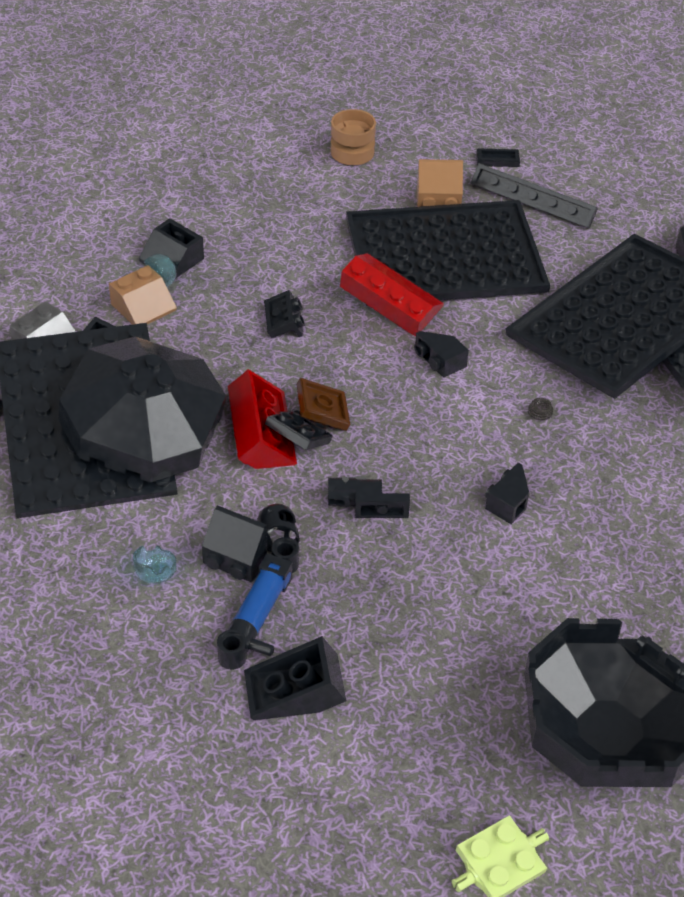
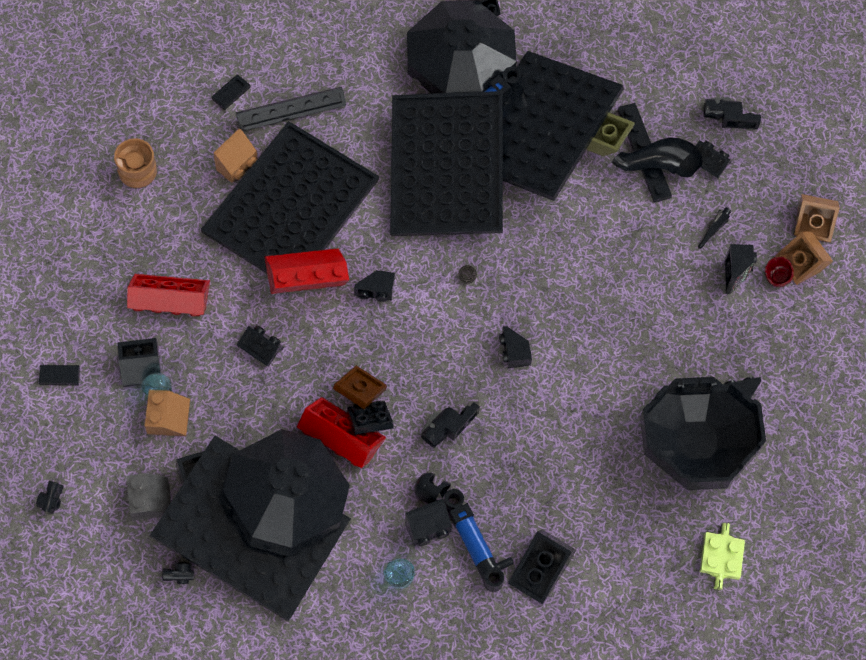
camera: 50 degrees left, 20 degrees up
none -> black tile [39,365,80,386]
none -> red slope [127,274,210,316]

